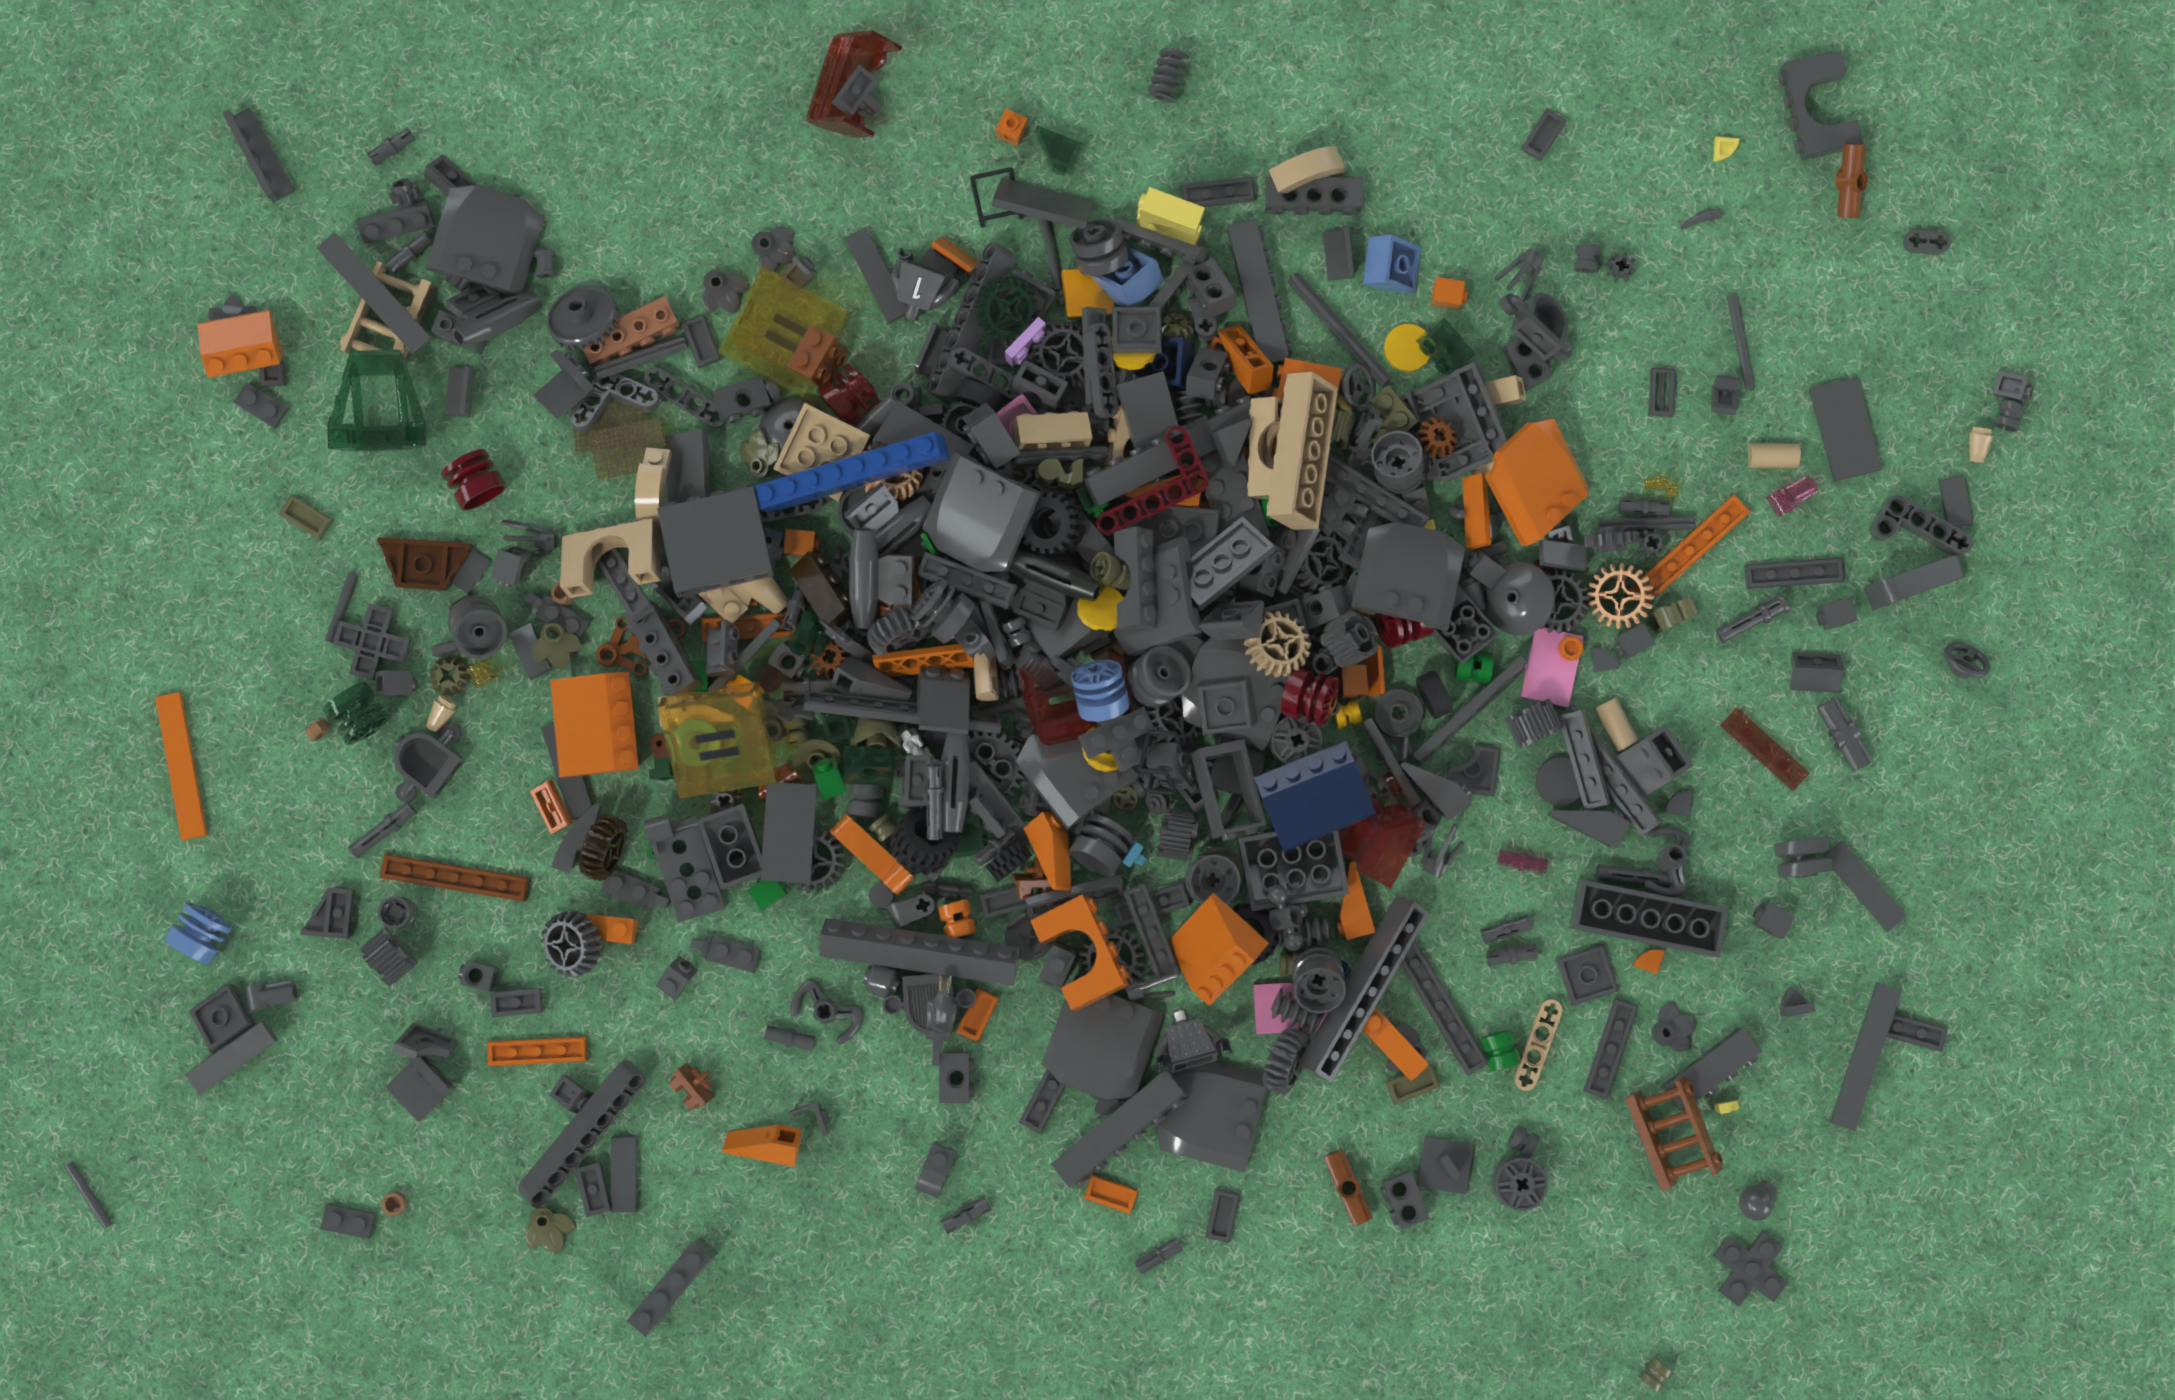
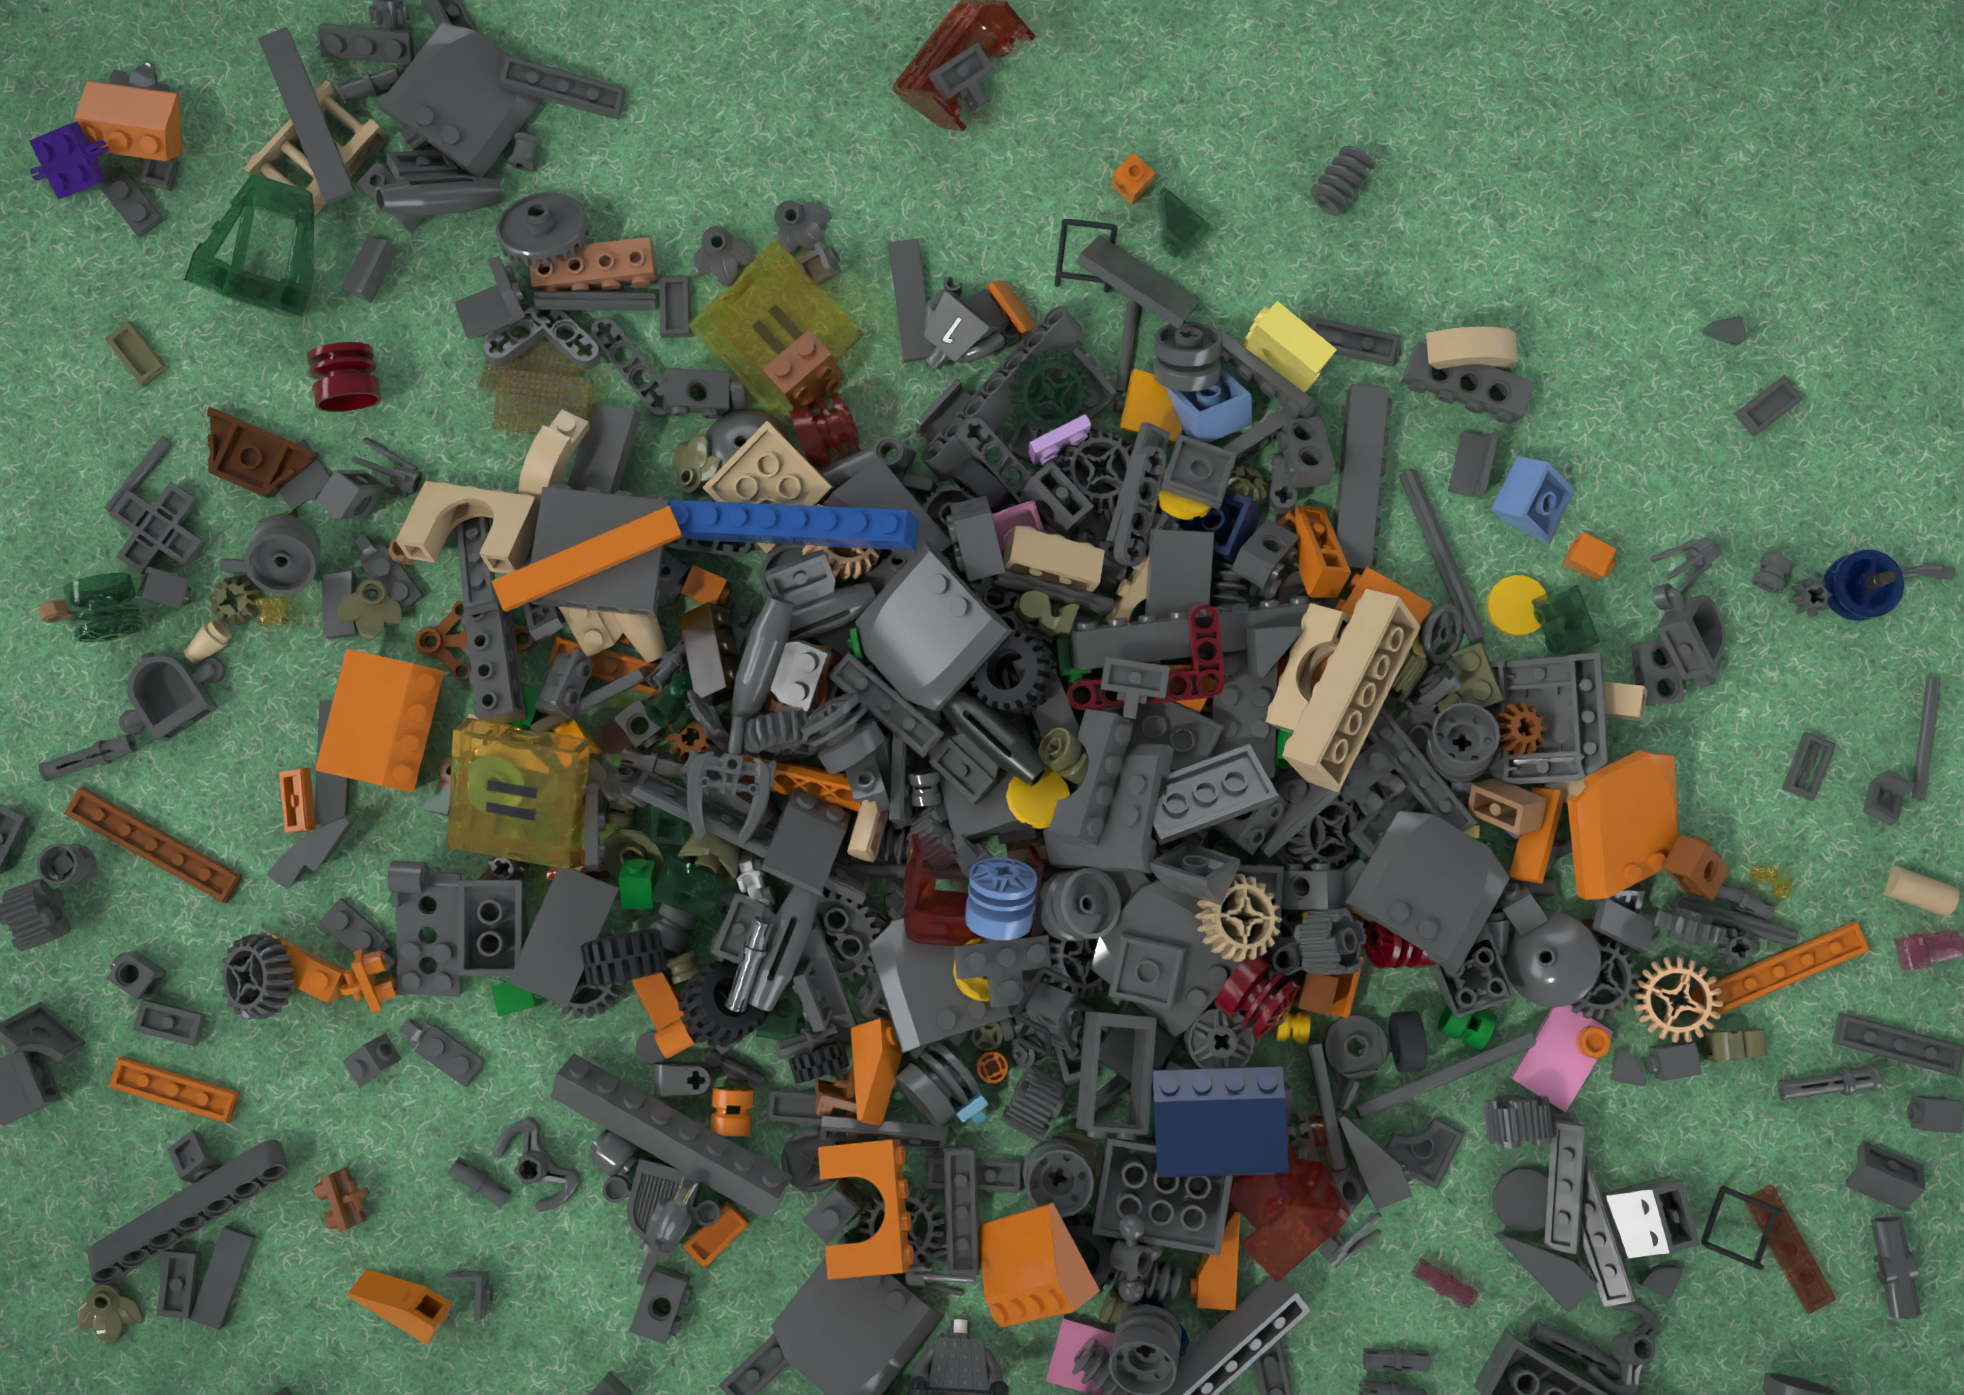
camera: 20 degrees right, 0 degrees up
dark brown gear [579,814,628,881] -> none
tan brick [1594,697,1639,752] -> none
none -> dark purple plate [29,121,109,200]
none -> orange hips [339,948,397,1013]
none -> orange tile [491,506,683,612]
none -> dark grey tile [498,54,626,120]
none -> black tyre [580,928,667,987]
none -> dark grey hinge [585,783,606,872]
none -> dark grey bar [686,716,777,845]
none -> orange wheel [977,1049,1008,1083]
none -> dark grey hinge [1100,657,1170,719]
none -> medium nougat brick [1468,778,1547,835]
none -> dark orange brick [1662,834,1730,902]
none -> black piece [1701,1186,1784,1270]
none -> dark grey slope [1702,316,1747,346]
none -> clear blue wheel [1823,549,1904,621]

